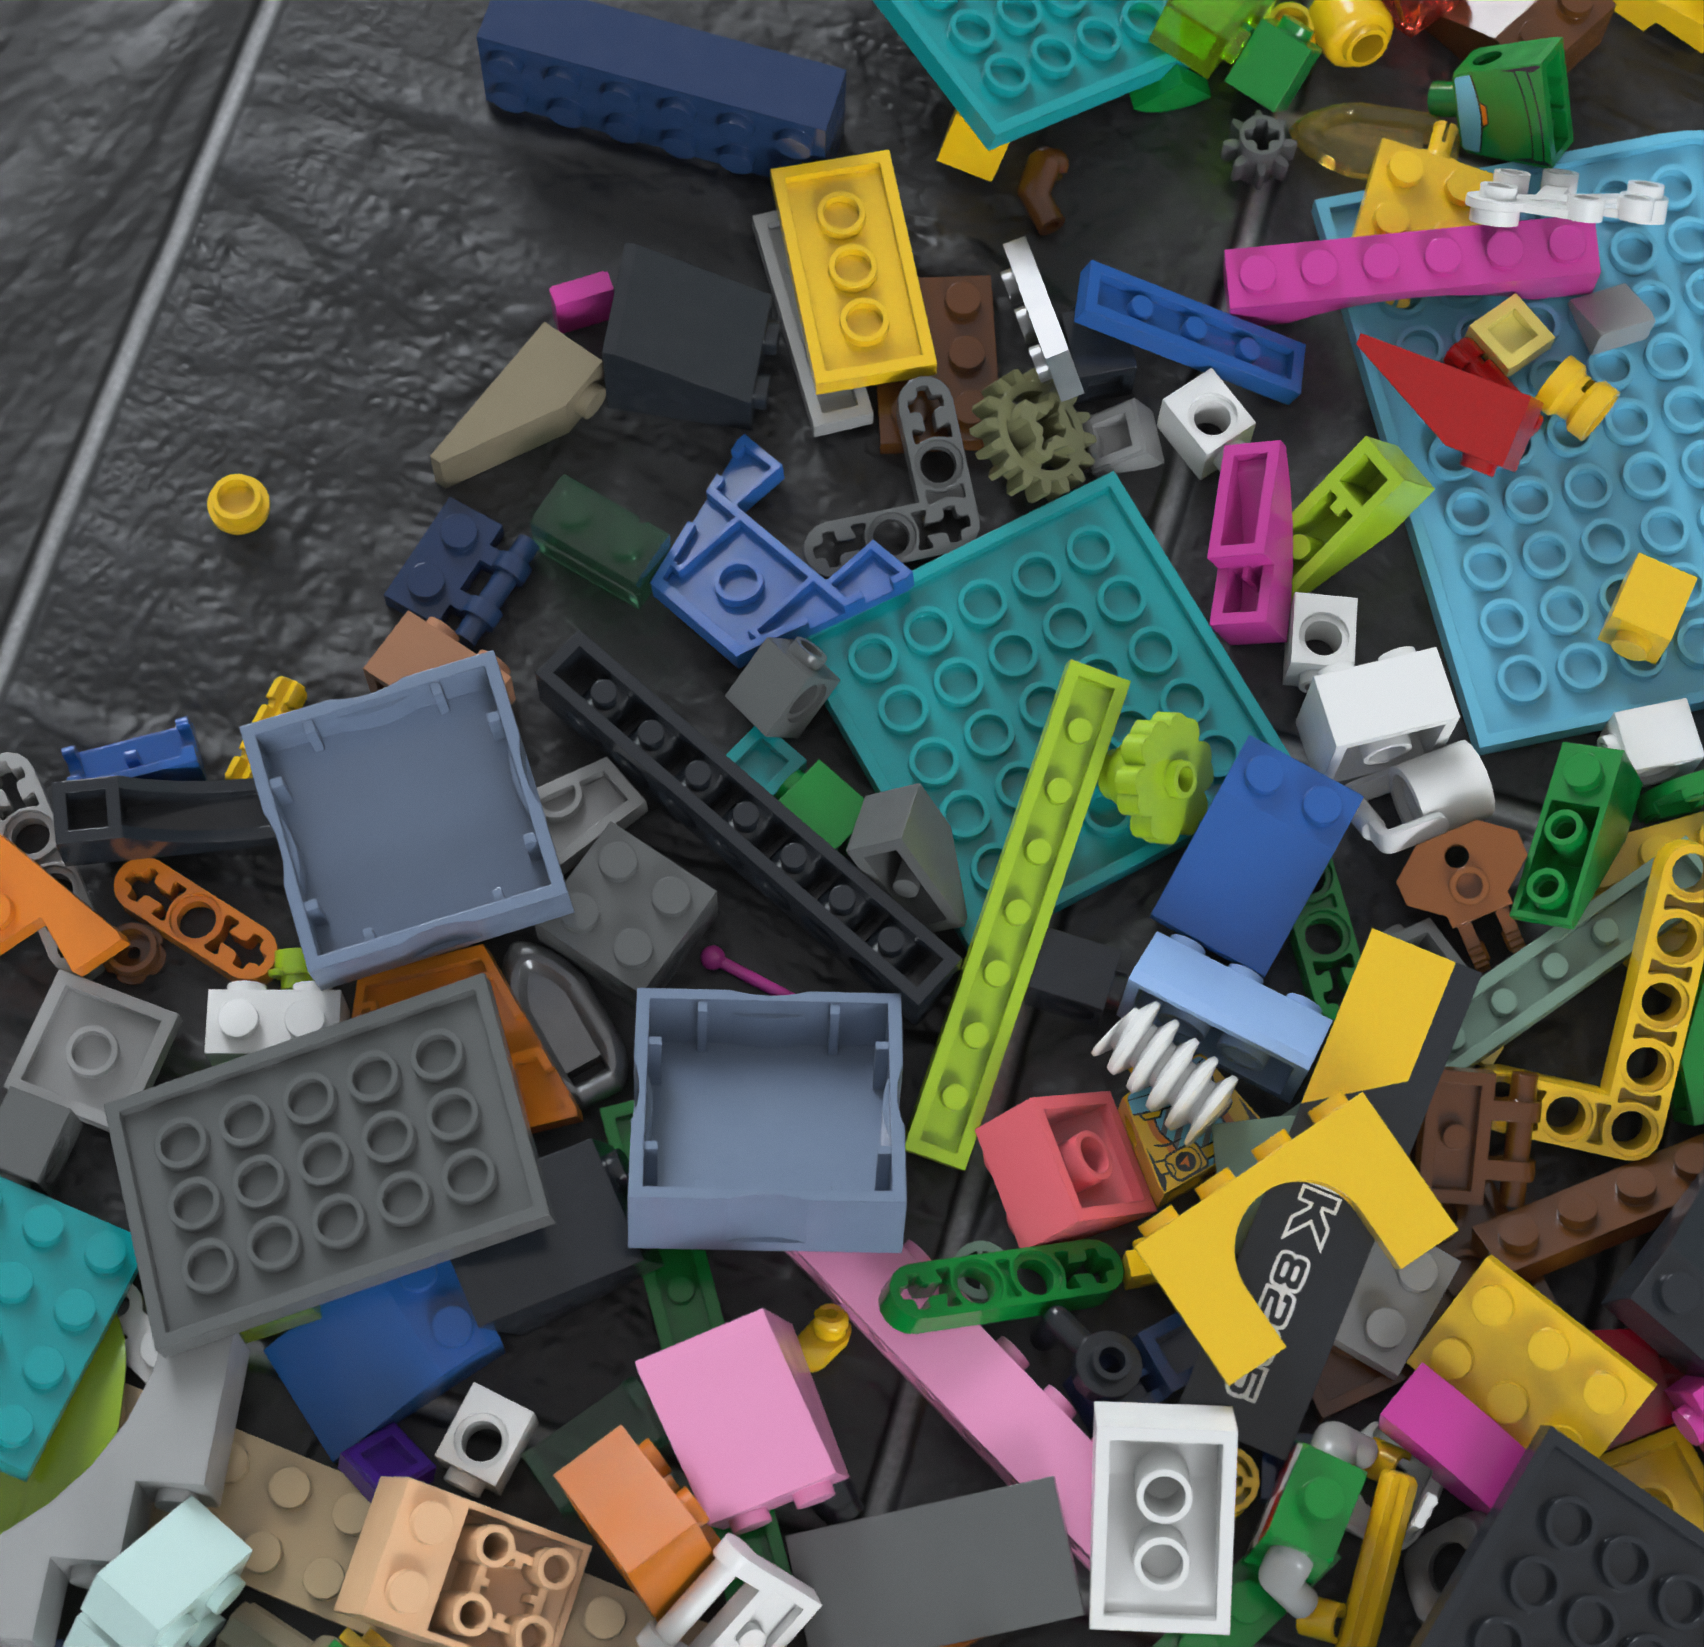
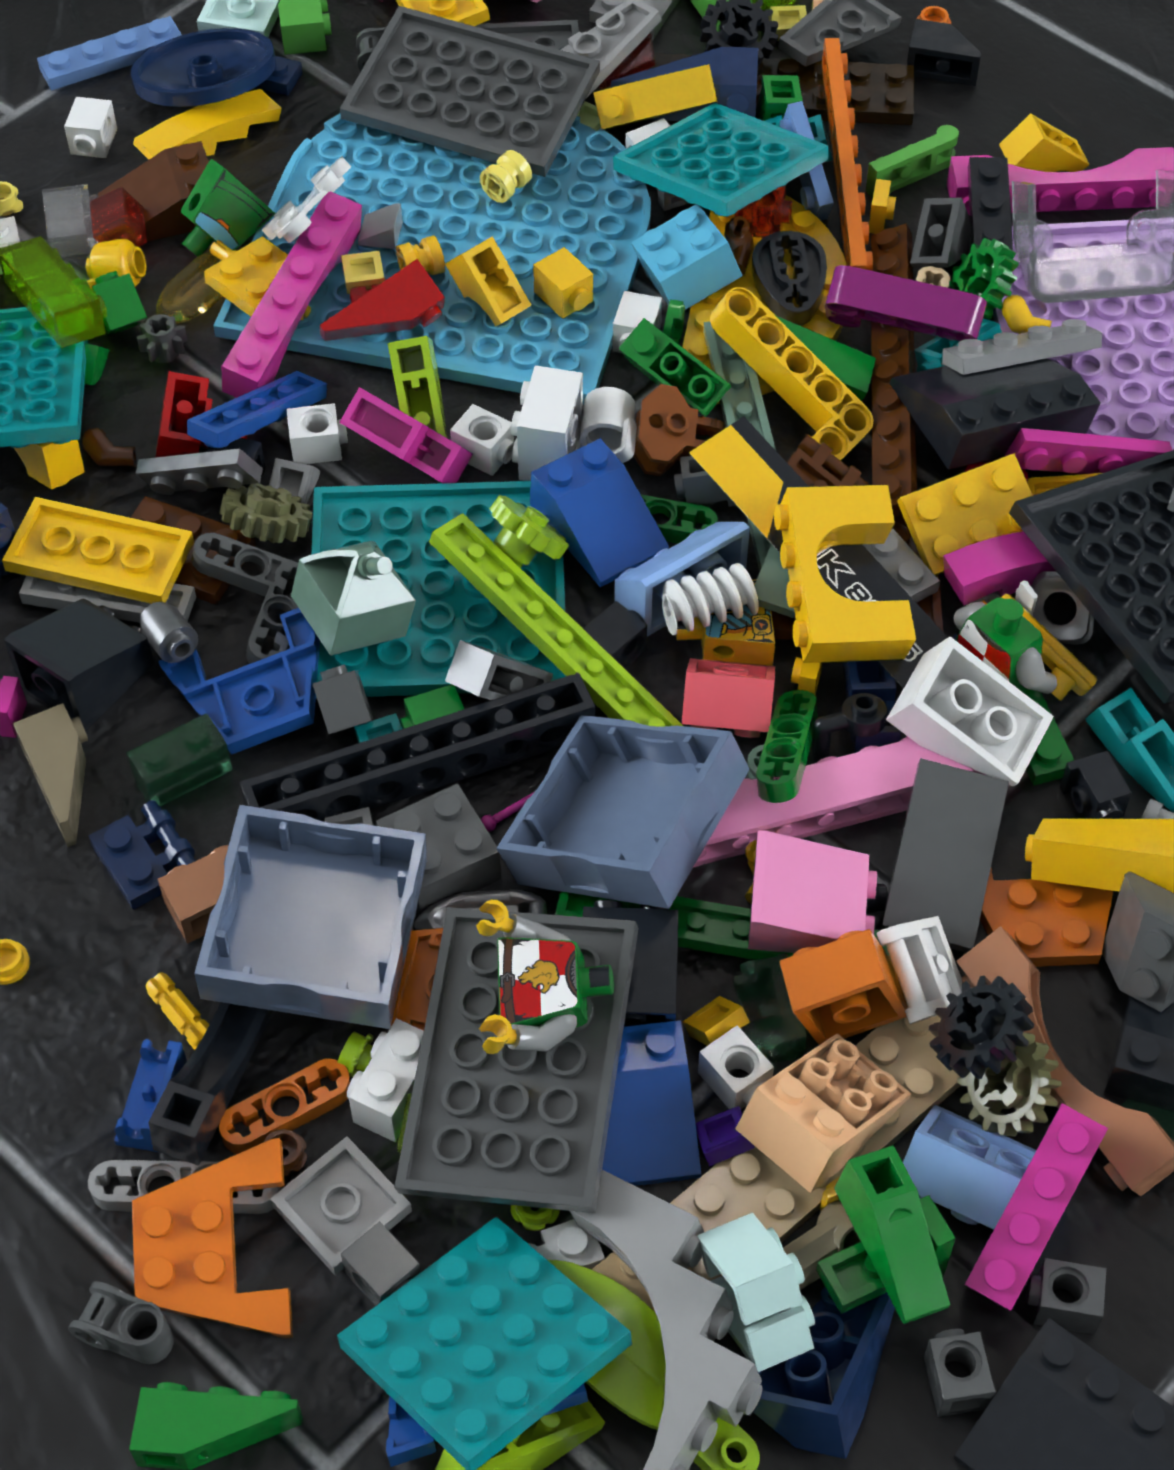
camera: 60 degrees left, 15 degrees down
none -> flat silver brick [140,602,198,663]
none -> red brick [155,371,247,458]
none -> sand green piece [291,541,416,655]
none -> yellow arch [445,236,532,327]
none -> torso [476,899,614,1054]
none -> yellow plate [682,996,750,1046]

